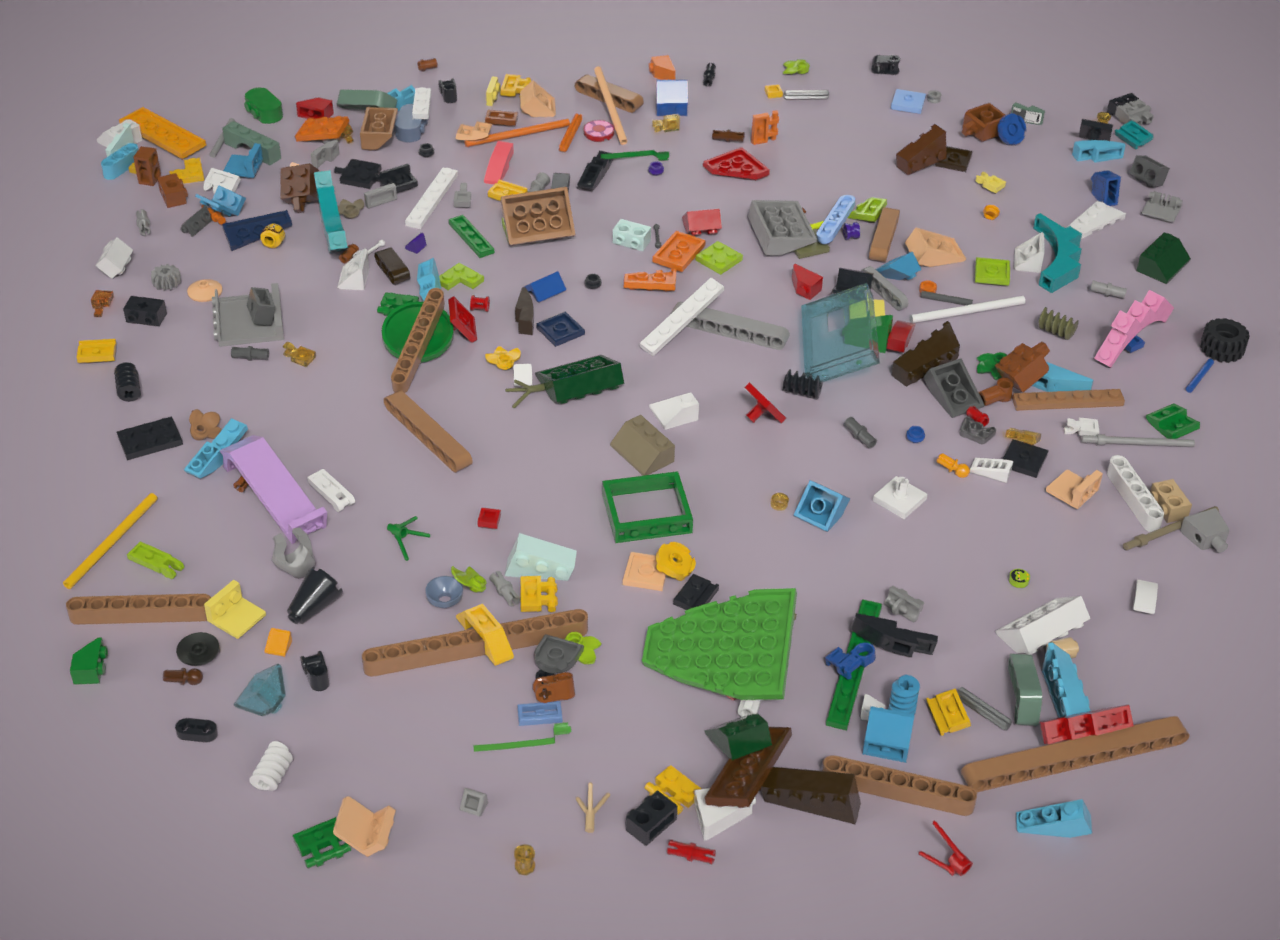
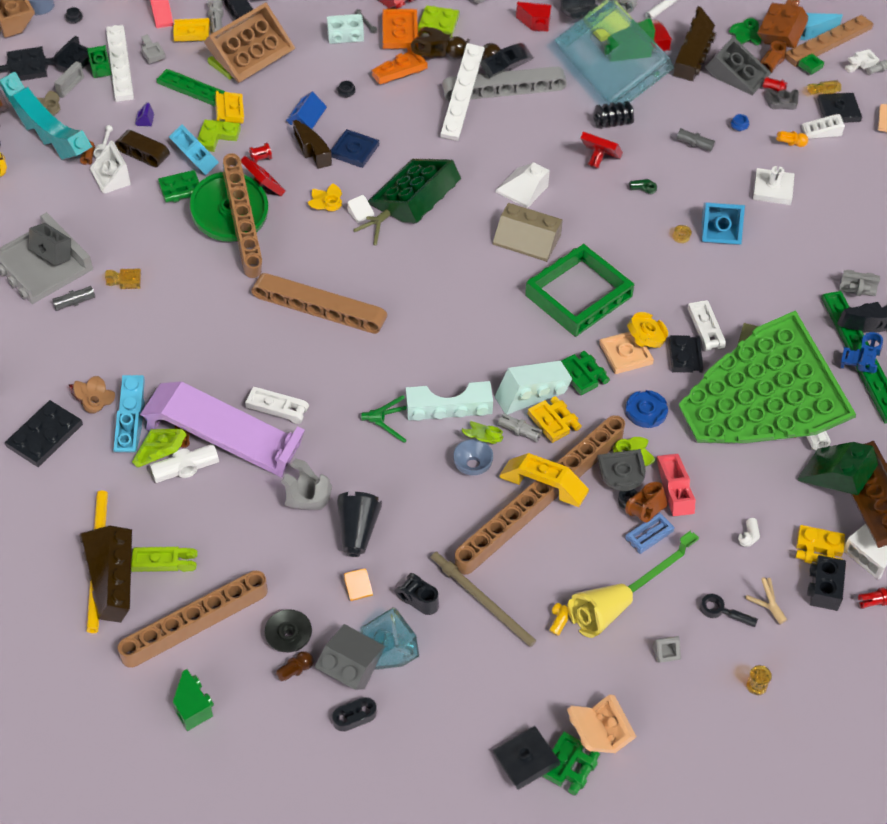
camera: 30 degrees left, 10 degrees up
light yellow bracket [204,580,266,639] -> none
white piece [249,741,293,791] -> none
red plate [477,508,501,529] -> none
none -> dark brown wedge [79,525,132,623]
none -> green slope [87,45,112,79]
none -> lime wing [132,429,187,467]
none -> white piece [150,444,219,483]
none -> yellow plate [215,91,244,124]
none -> dark grey slope [315,624,385,690]
none -> light aqua arch [406,381,493,421]
none -> dark brown piece [411,27,501,61]
none -> dark tan bar [431,552,536,647]
none -> black slope [480,43,534,78]
none -> black plate [493,726,561,790]
none -> yellow arm [549,603,568,636]
none -> green plate [561,351,610,395]
none -> light yellow cone [568,583,633,638]
none -> blue tile [626,390,668,428]
none -> dark green arm [629,179,657,194]
none -> coral slope [657,454,696,516]
none -> white plate [688,300,726,351]
none -> black piece [700,594,758,627]
none -> white arm [738,518,760,547]
none -> green plate [798,53,825,75]

